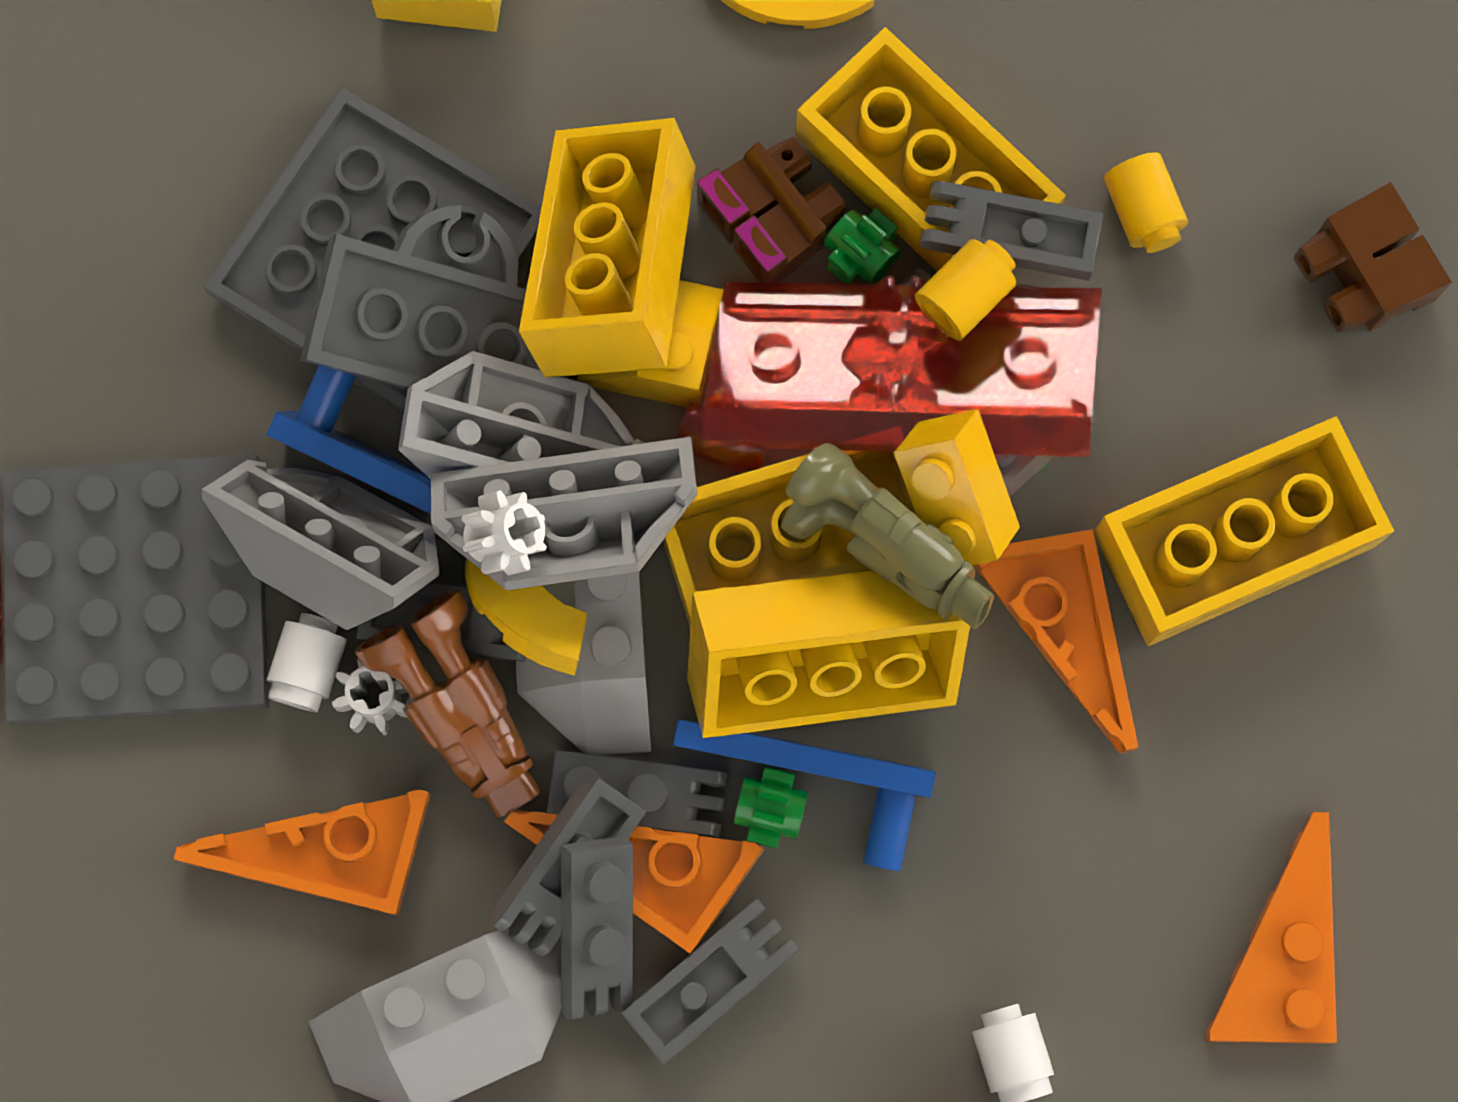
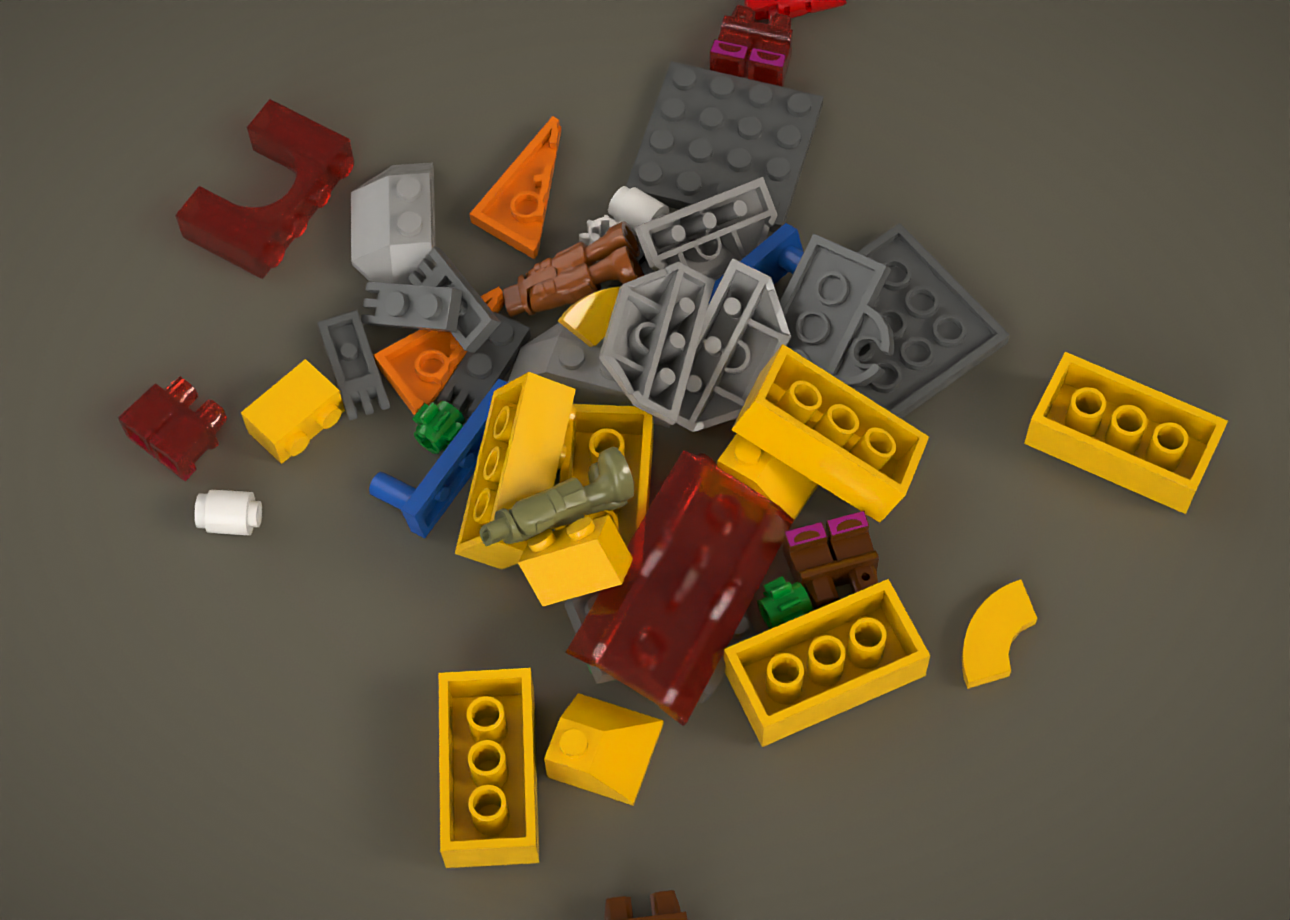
camera: 115 degrees right, 15 degrees down
white gear [461,490,547,575] -> none
yellow brick [915,239,1016,341] -> none
dark grey hinge [920,181,1103,281] -> none
orange wing [973,529,1139,754] -> none
yellow brick [1103,152,1189,253] -> none
orange wing [1205,812,1337,1044] -> none
none -> yellow brick [241,359,345,464]
none -> yellow slope [544,693,664,806]

